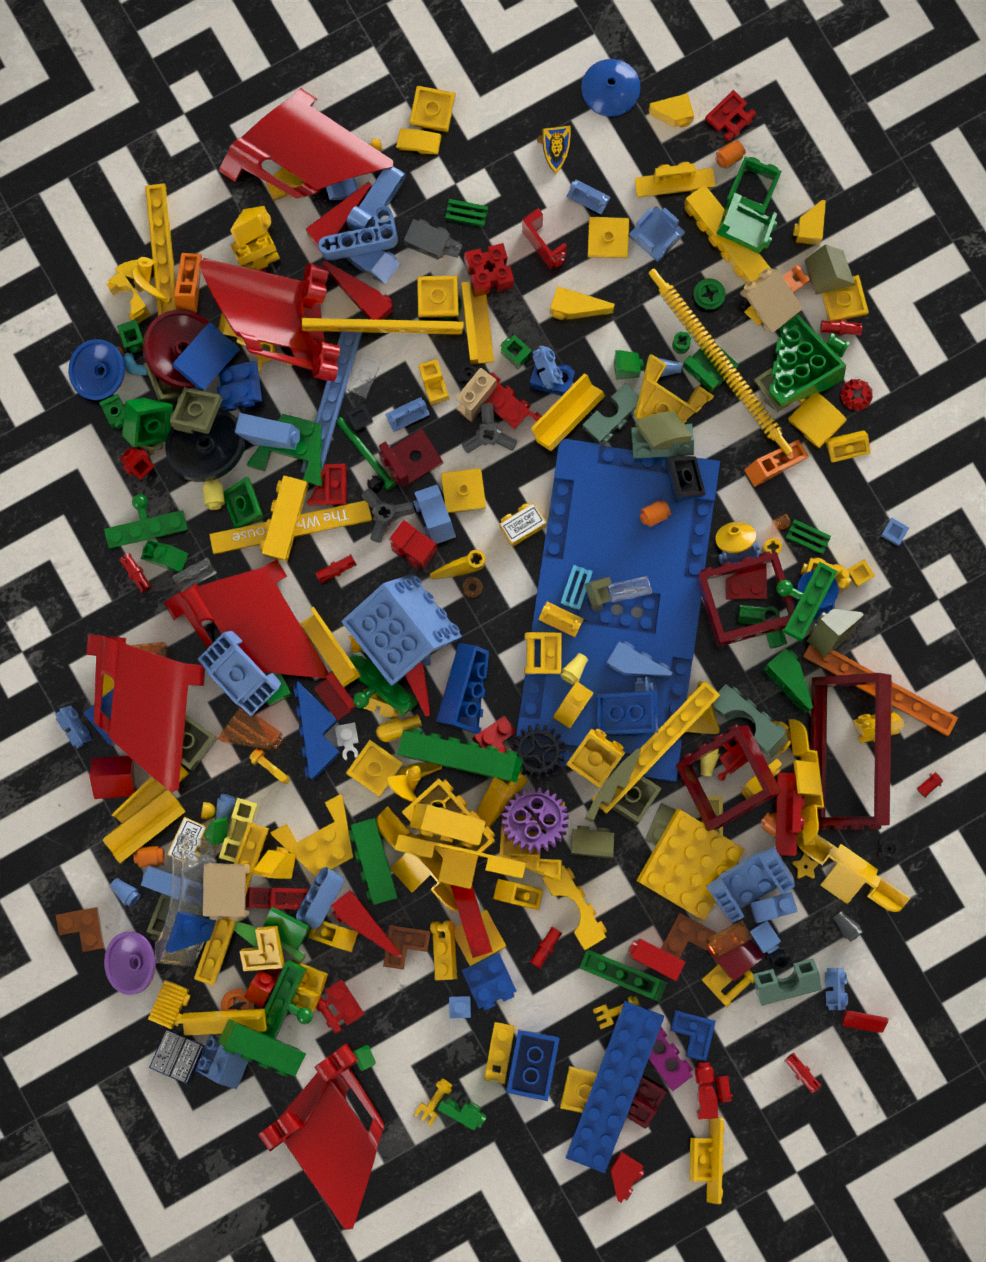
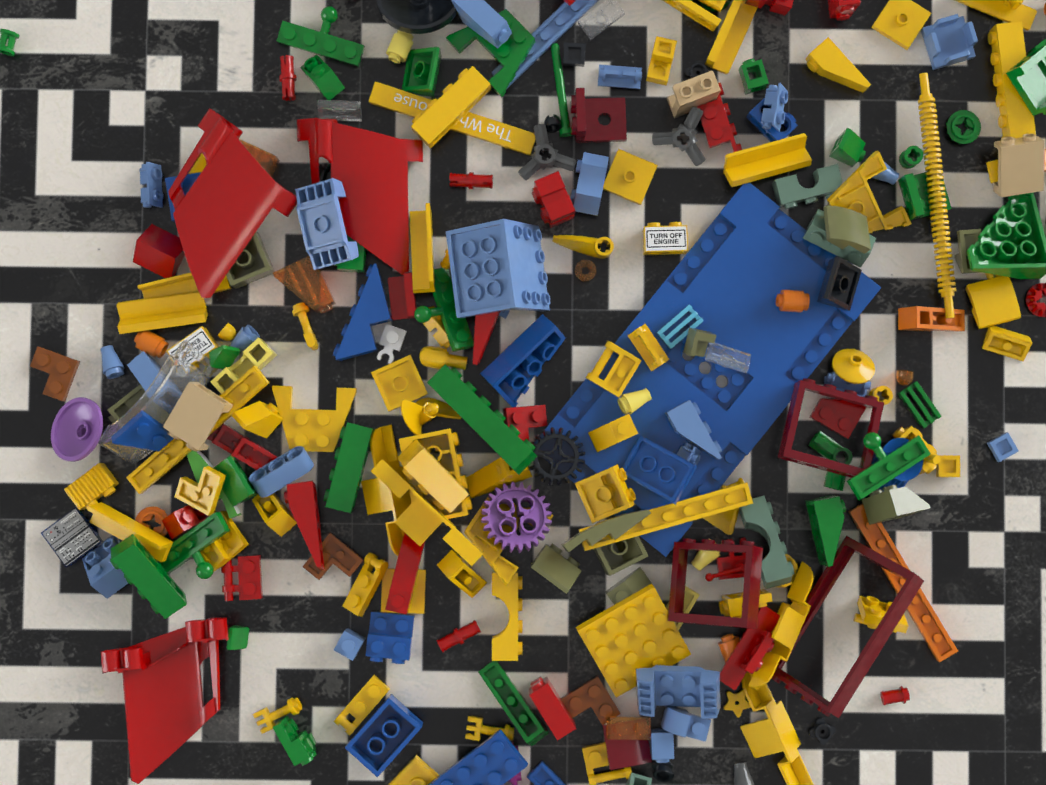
camera: 25 degrees right, 5 degrees up
red wing [307,464,347,506] -> none

